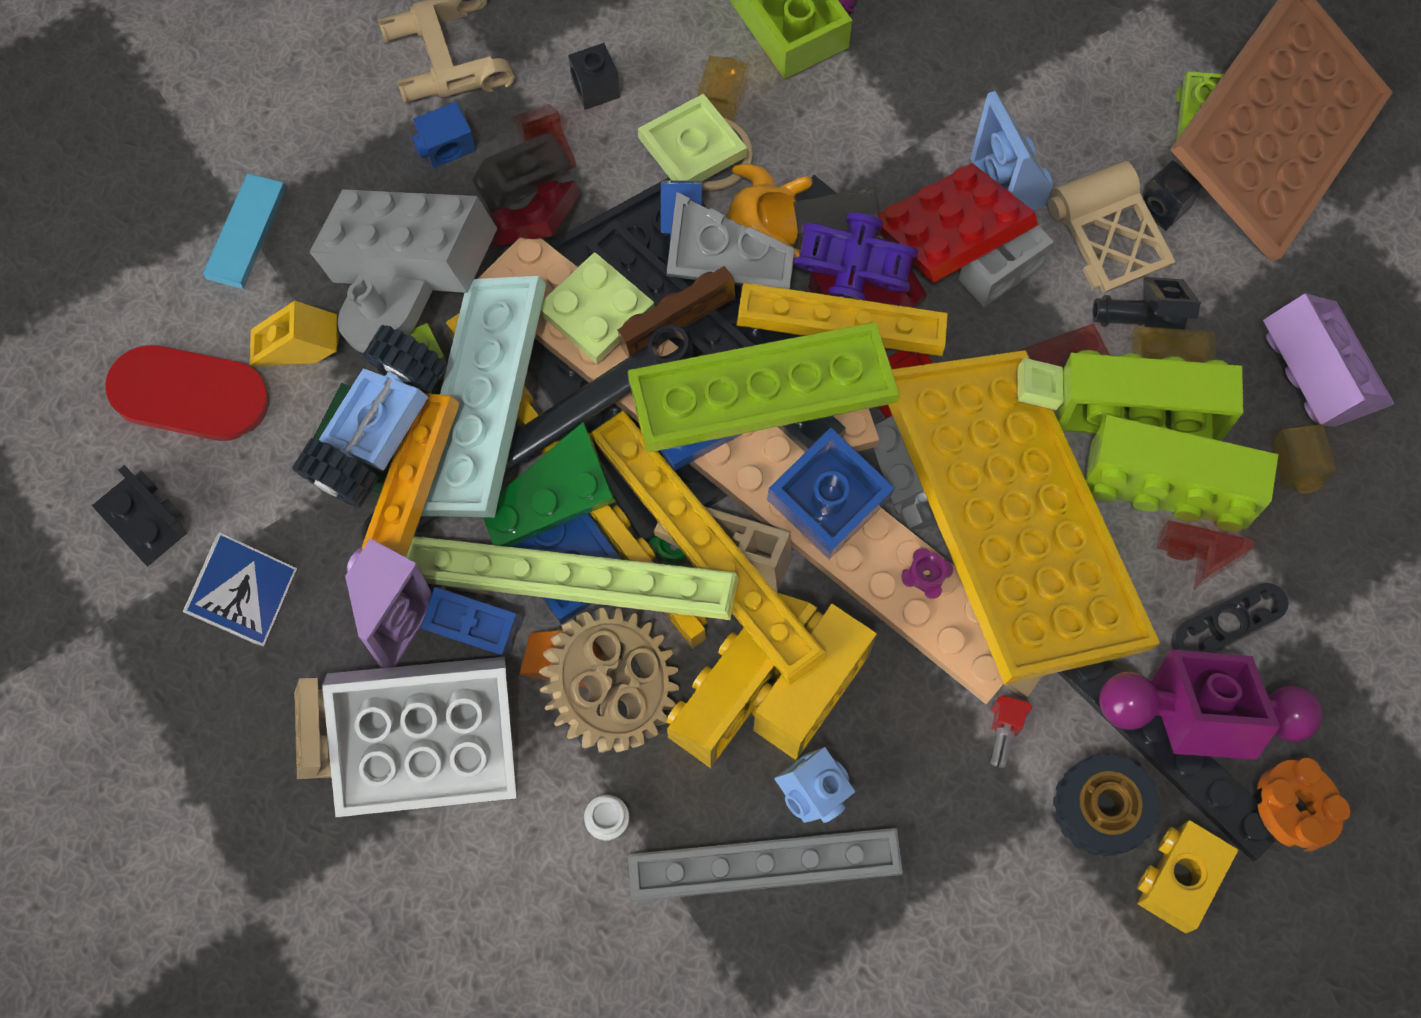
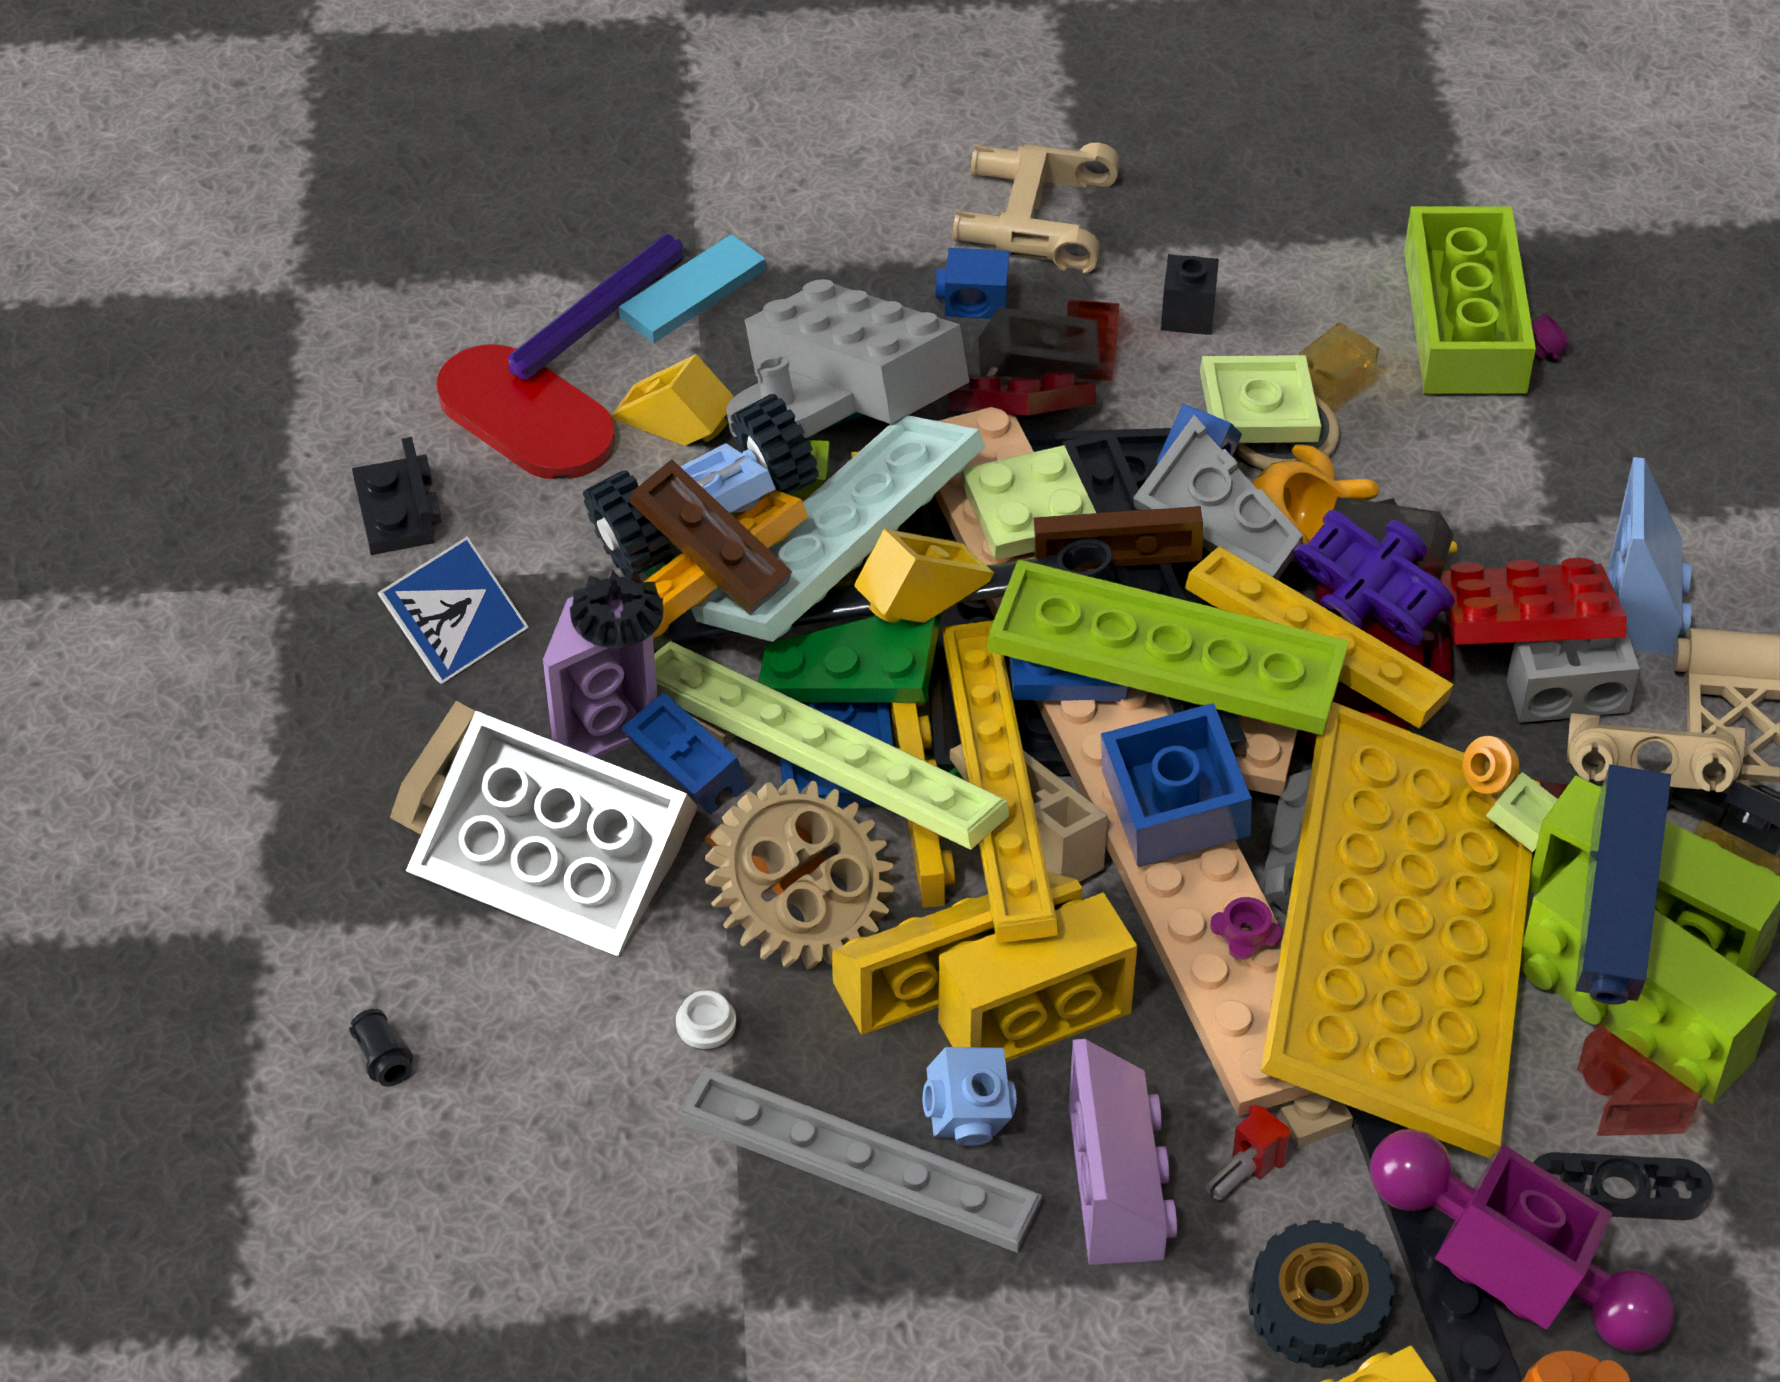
camera: 30 degrees right, 20 degrees down
none -> black pin [349,1009,413,1087]
none -> dark purple axle [508,234,684,380]
none -> black gear [570,569,664,648]
none -> reddish brown plate [630,459,792,615]
none -> yellow slope [854,529,994,623]
none -> lavender slope [1069,1039,1177,1265]
none -> light orange plate [1462,736,1519,794]
none -> tan connector [1567,713,1745,792]
none -> dark blue slope [1575,764,1671,1005]

